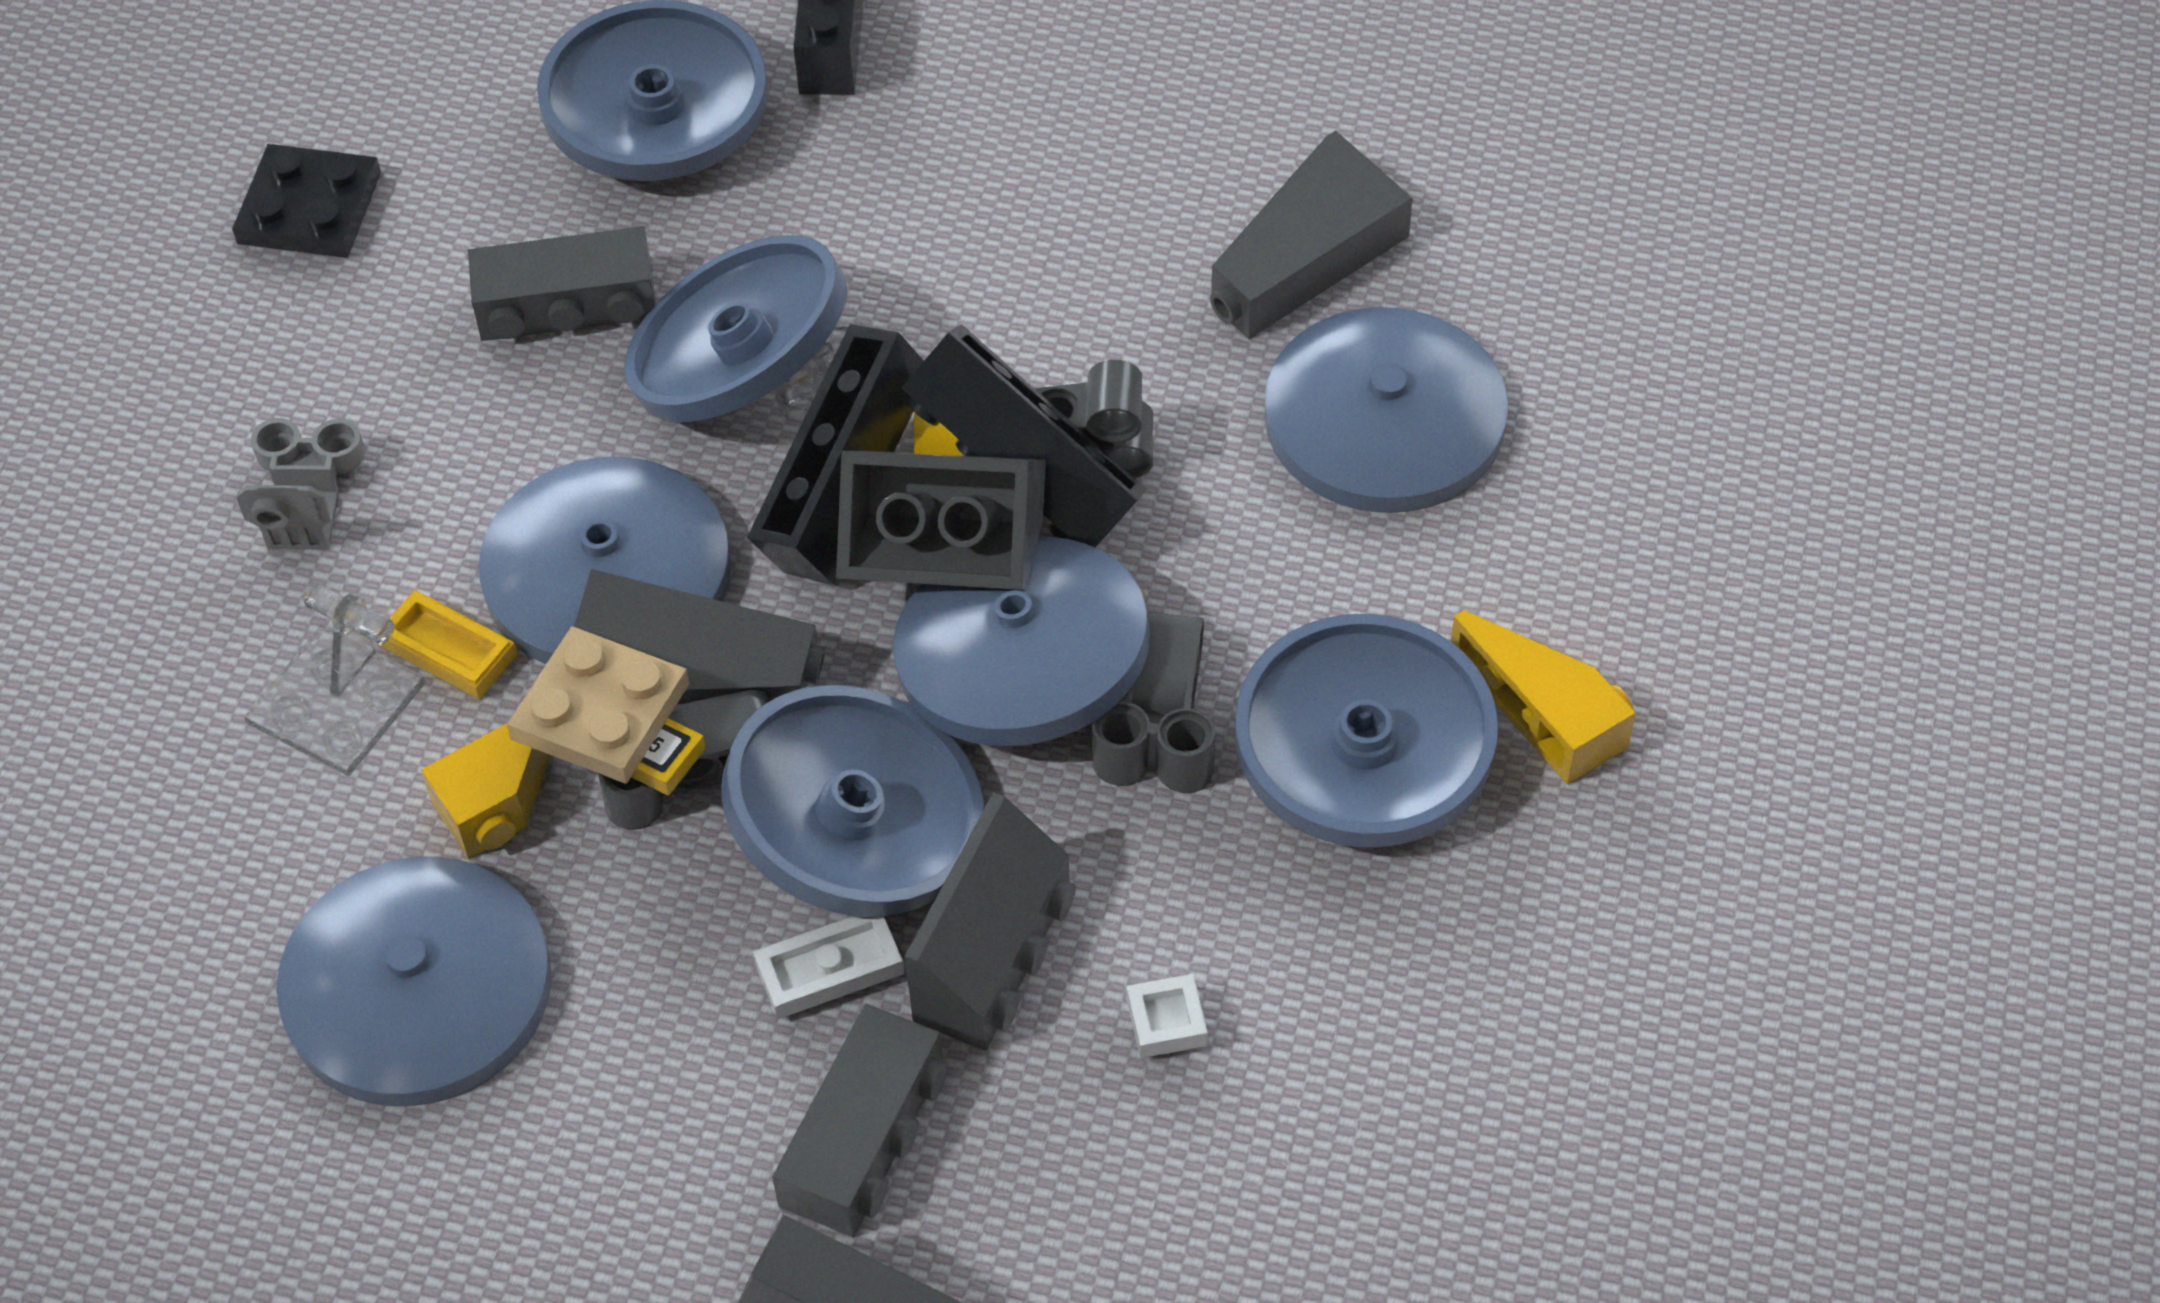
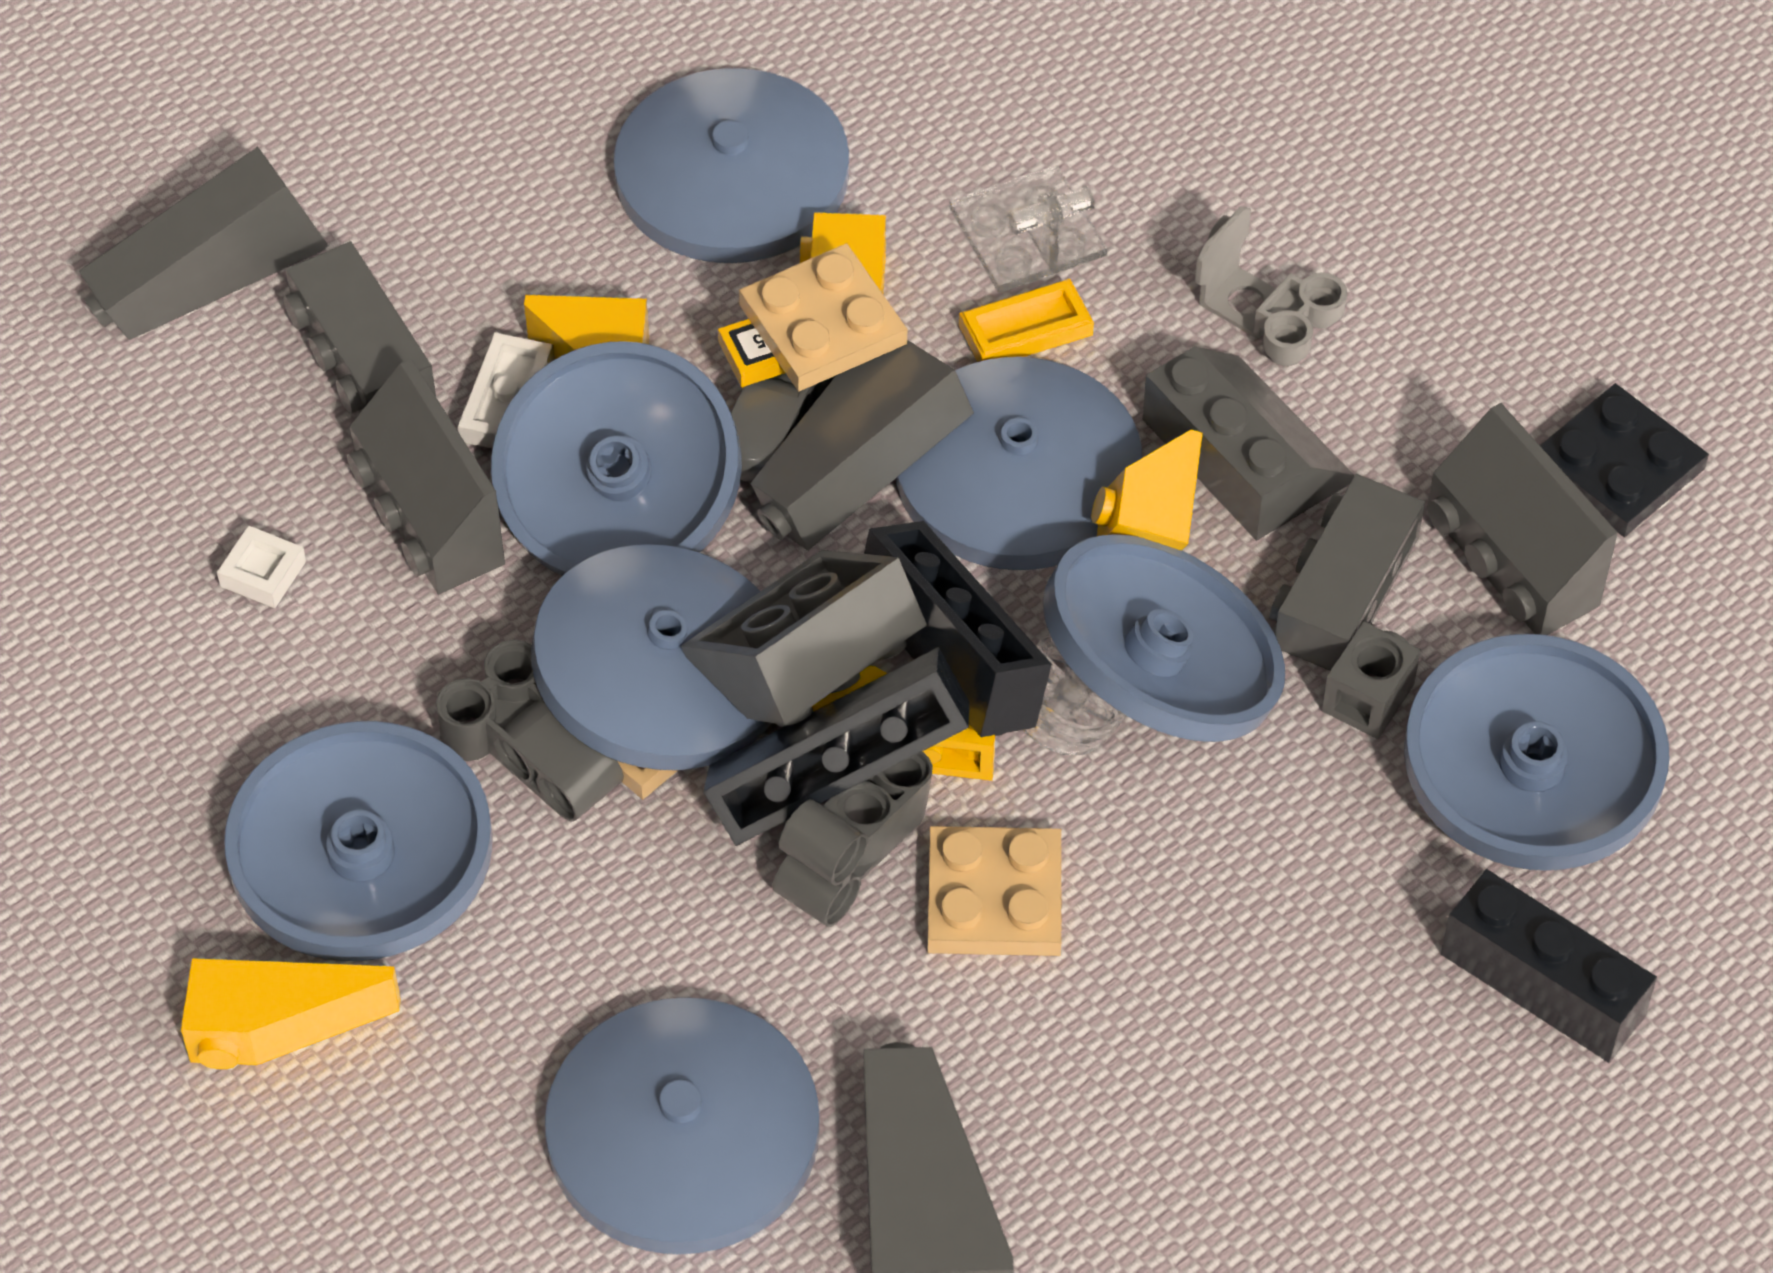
camera: 125 degrees right, 0 degrees up
none -> yellow slope [524,295,650,360]
none -> tan plate [928,826,1062,956]
none -> yellow slope [1091,430,1202,551]
none -> dark grey slope [1142,346,1354,541]
none -> dark grey brick [1322,622,1421,739]
none -> dark grey slope [1427,403,1618,635]

